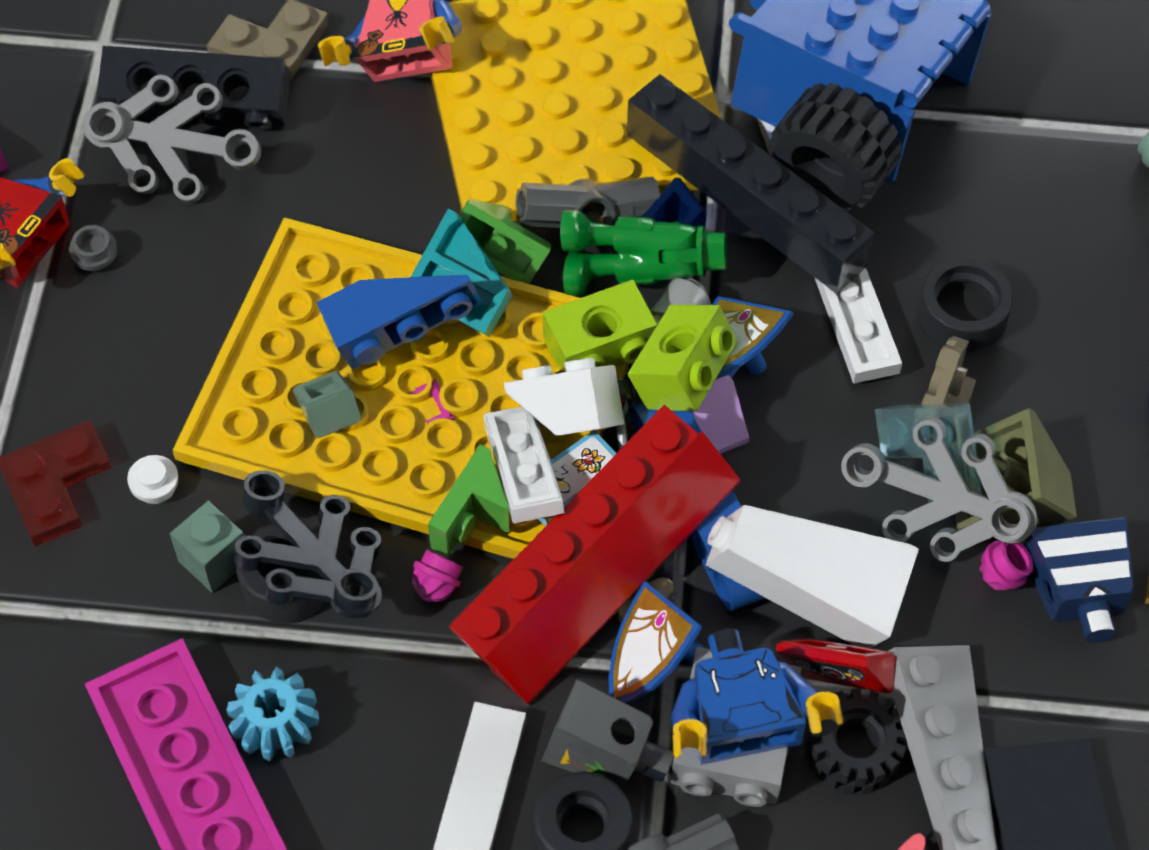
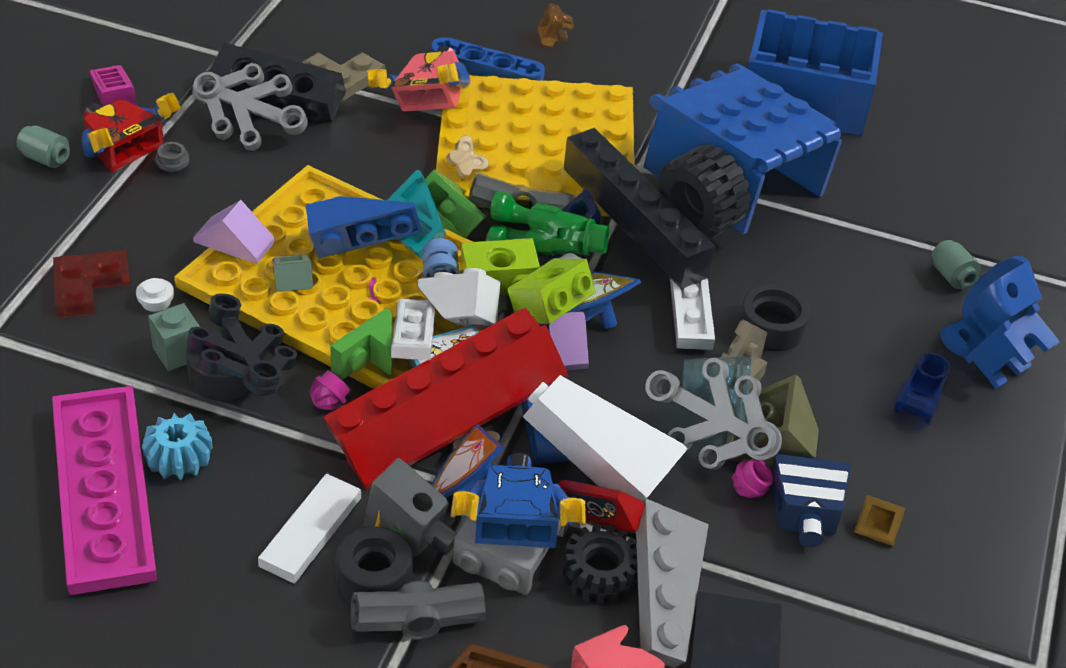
camera: 10 degrees right, 15 degrees down
none -> lavender slope [193,200,275,264]
none -> medium blue wheel [422,238,459,279]
none -> tan piece [446,136,489,178]

